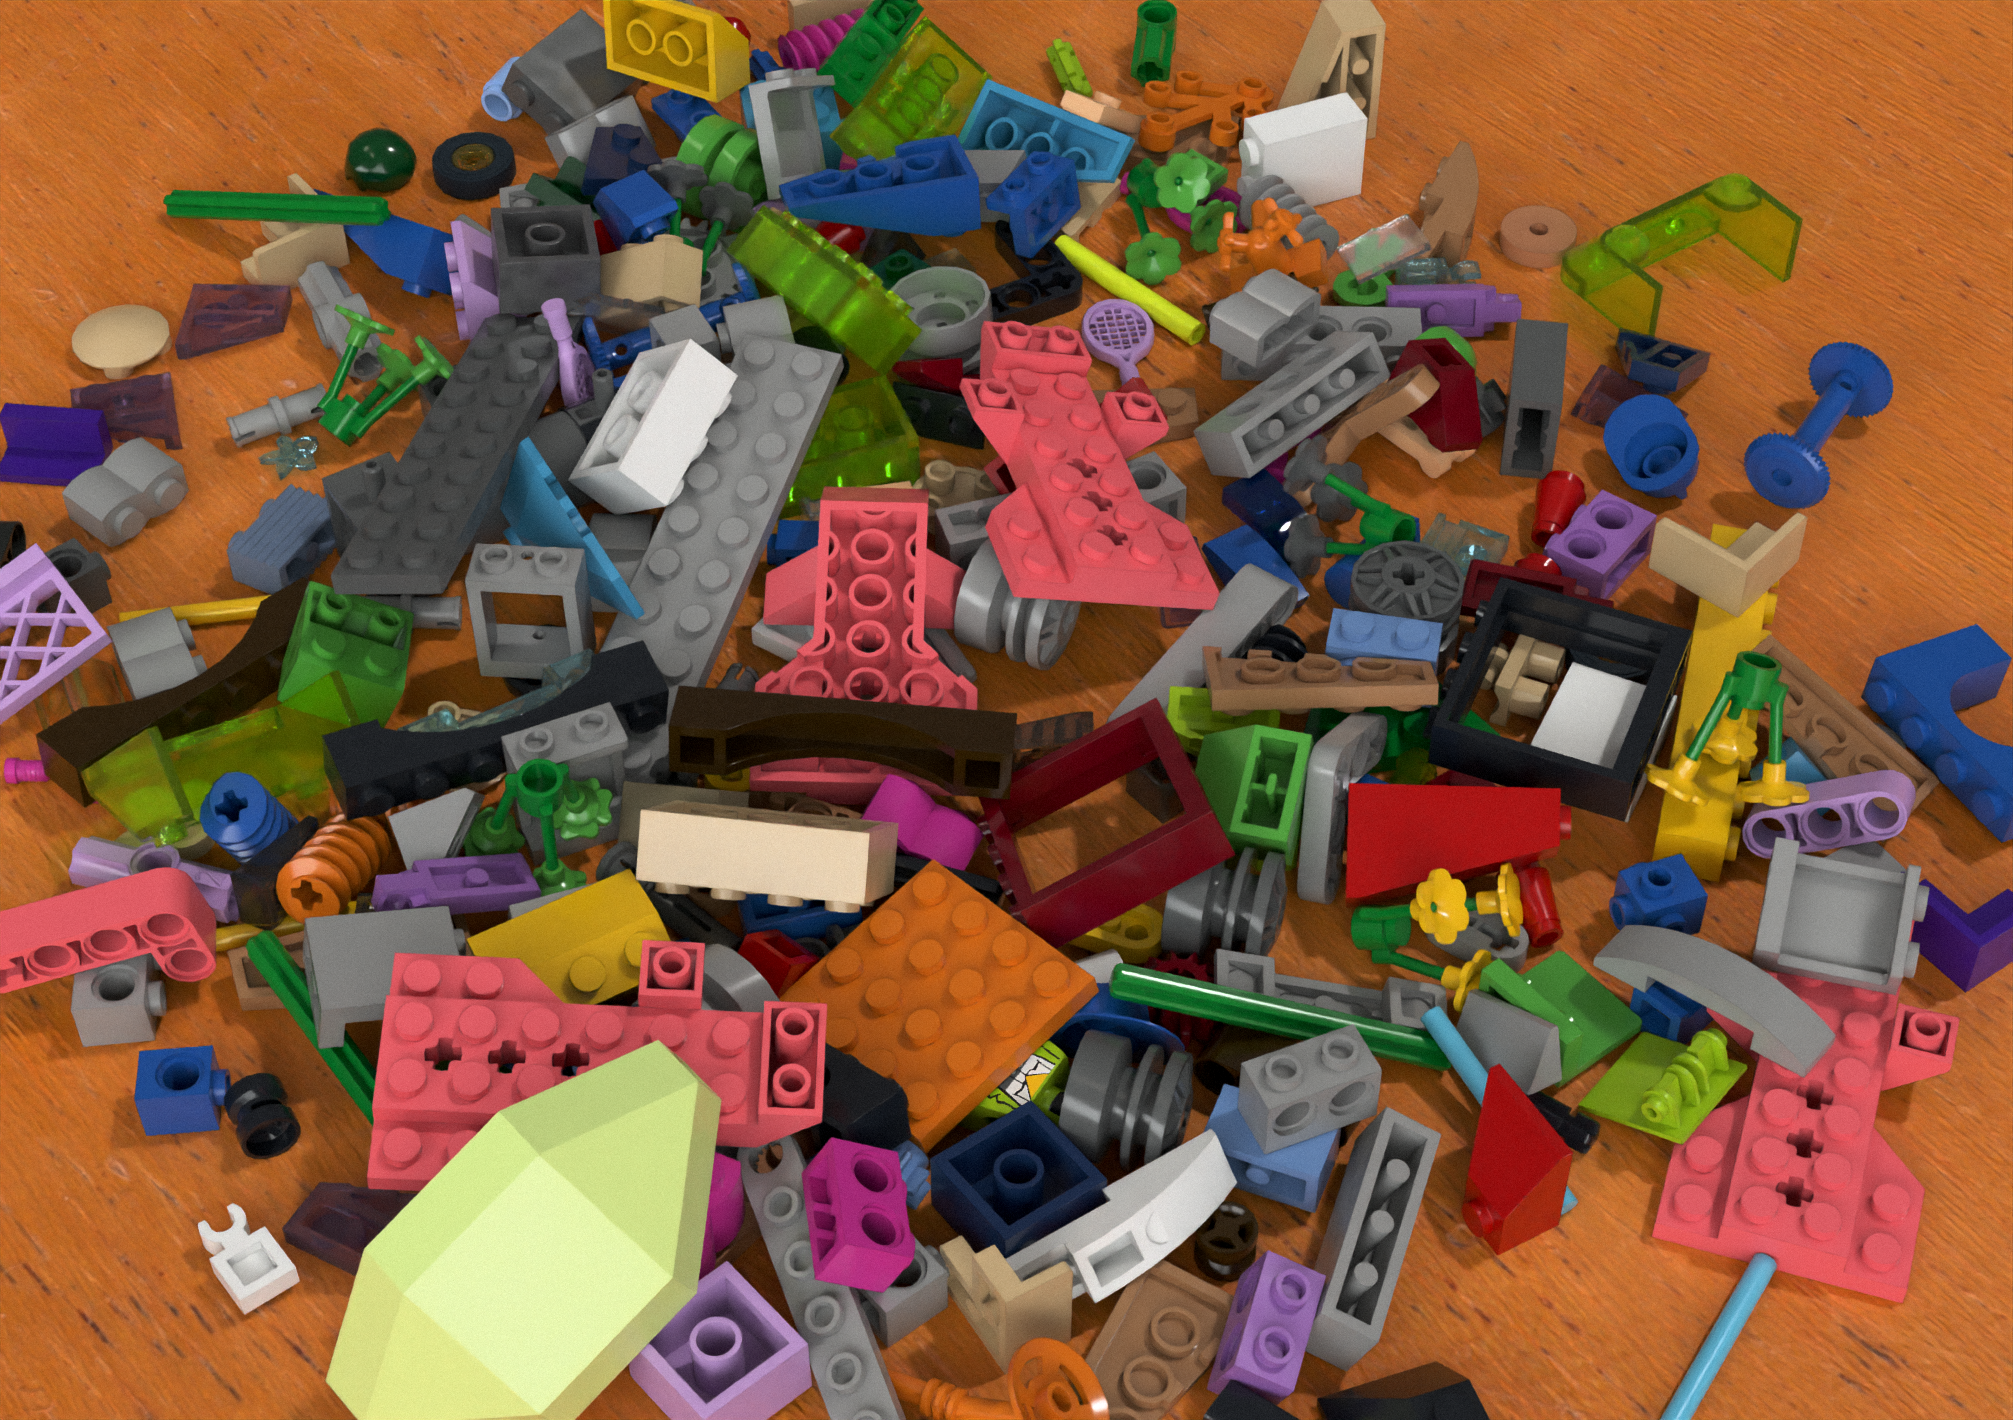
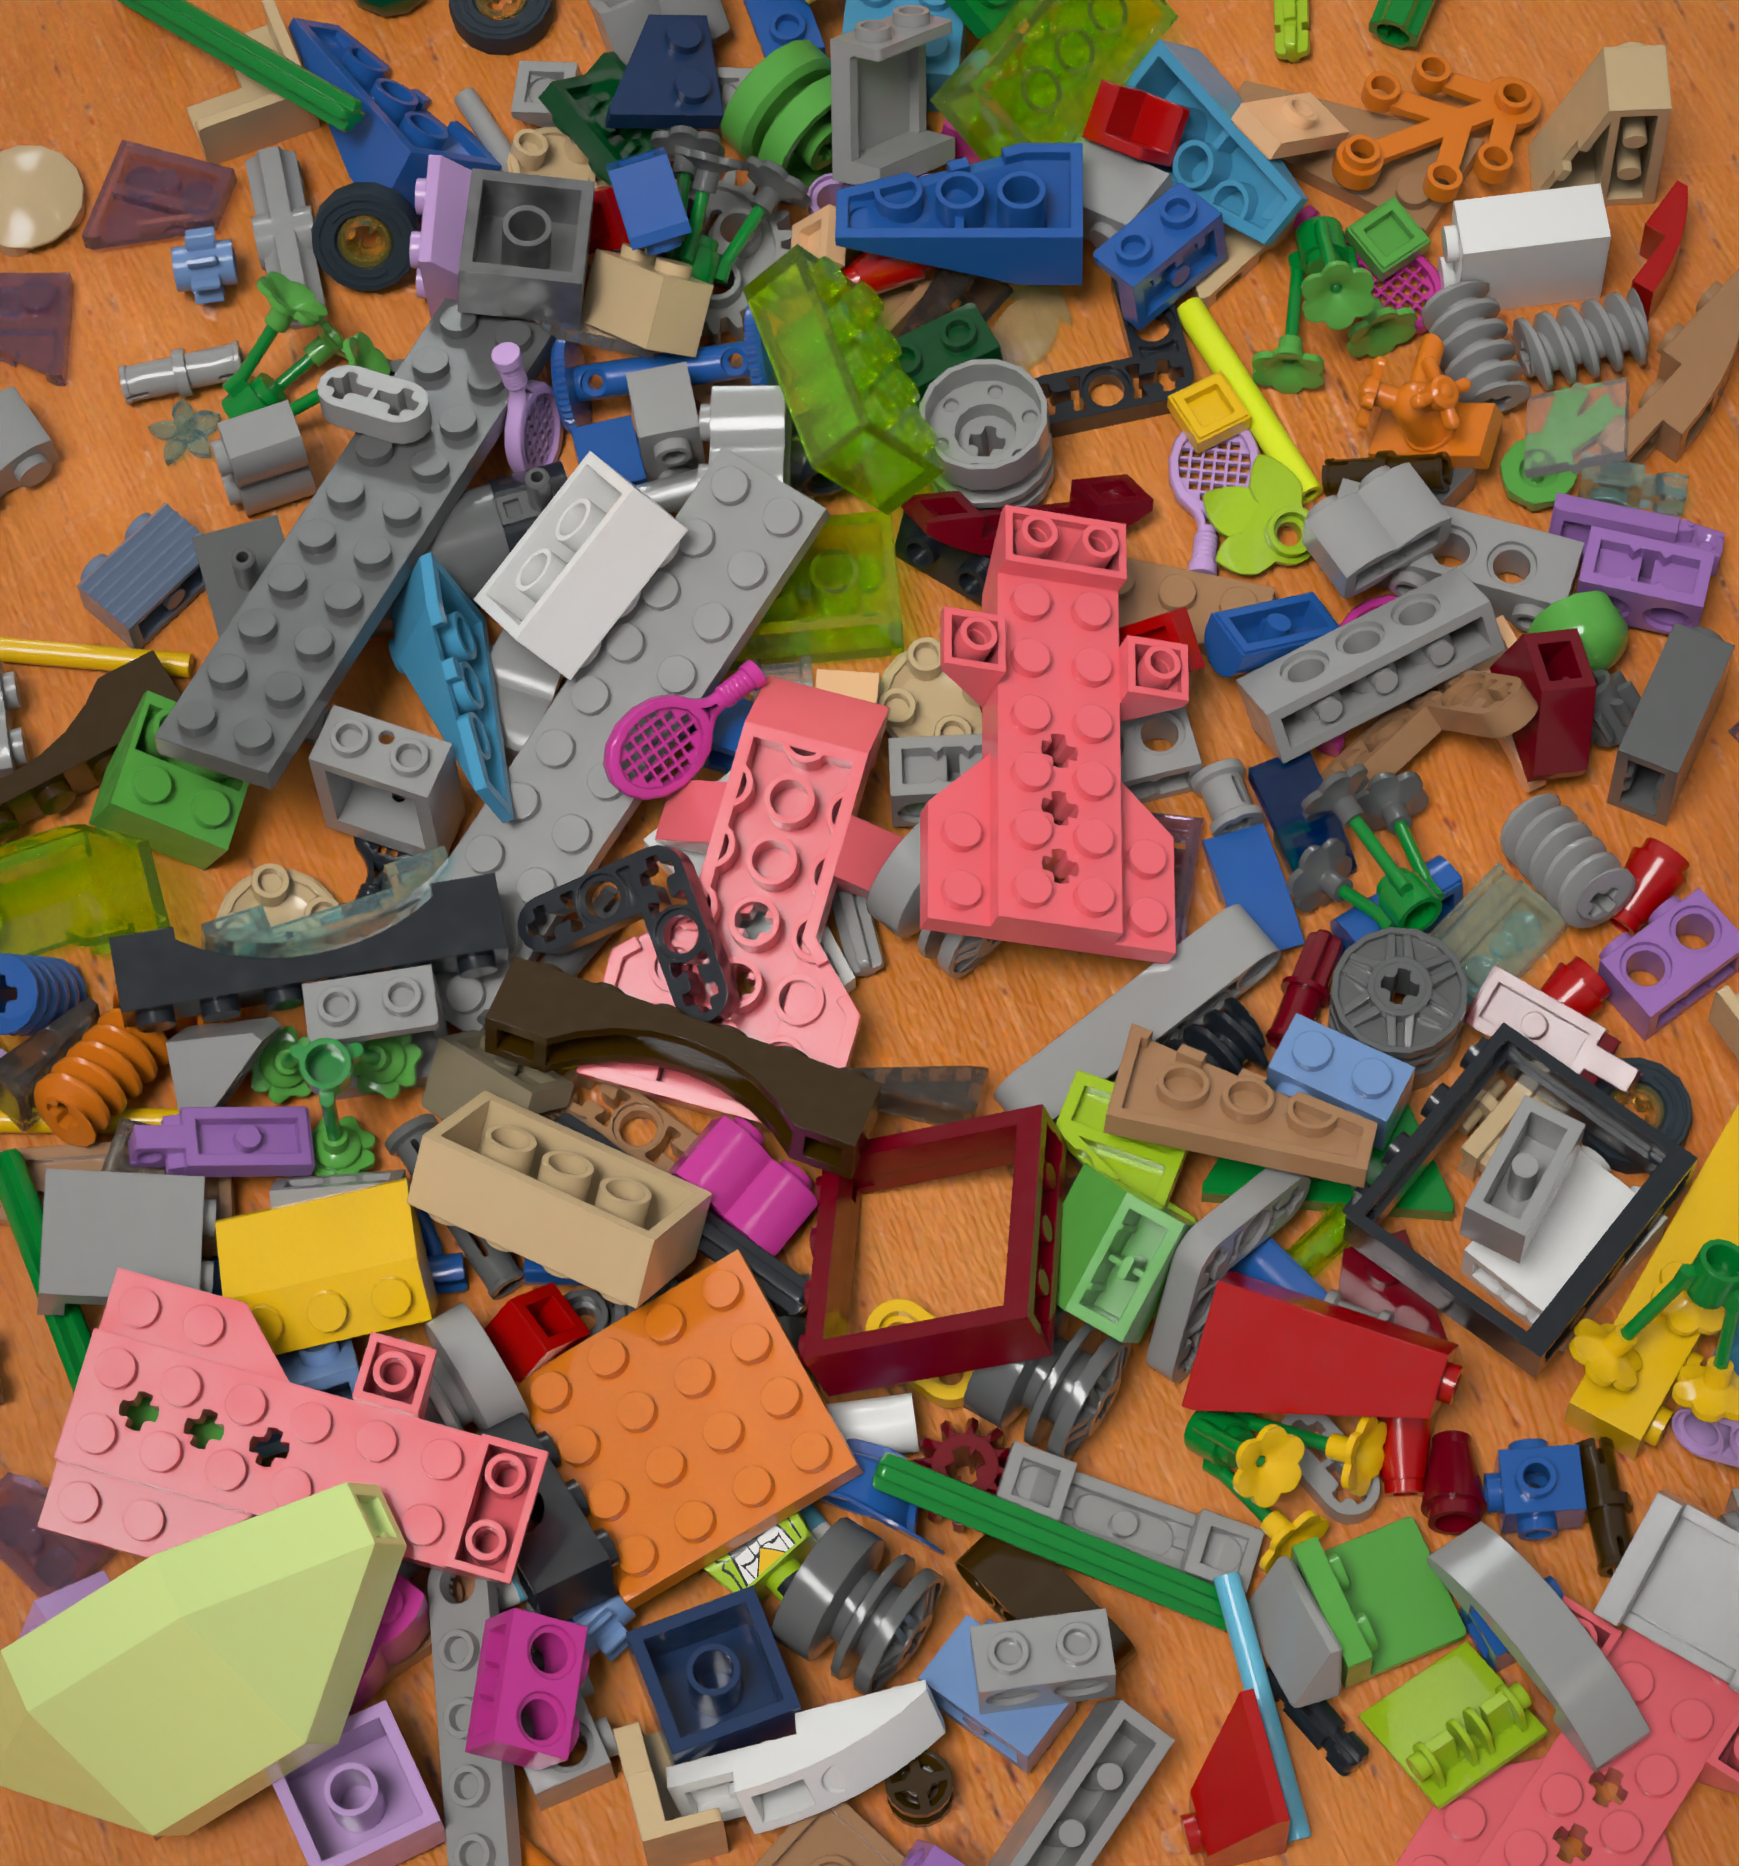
camera: 20 degrees right, 20 degrees up
none -> medium blue gear [171,226,239,305]
none -> light grey brick [210,400,317,517]
none -> black bush [311,182,420,291]
none -> light grey beam [317,365,432,444]
none -> black beam [517,845,739,1025]
none -> dark pink piece [603,660,767,800]
none -> red panel [1082,79,1190,167]
none -> yellow tile [1167,370,1252,454]
none -> light grey bush [1190,758,1265,837]
none -> lime plate [1202,454,1311,576]
none -> blue brick [1204,592,1339,677]
none -> dark red axle [1265,929,1344,1049]
none -> dark red cone [1421,1430,1487,1535]
none -> light grey brick [1459,1095,1586,1264]
none -> light grey piece [1500,793,1636,928]
none -> light grey piece [1513,287,1649,391]
none -> medium lavender brick [1576,526,1716,635]
none -> dark brown pin [1576,1437,1633,1578]
none -> red slope [1631,180,1688,323]

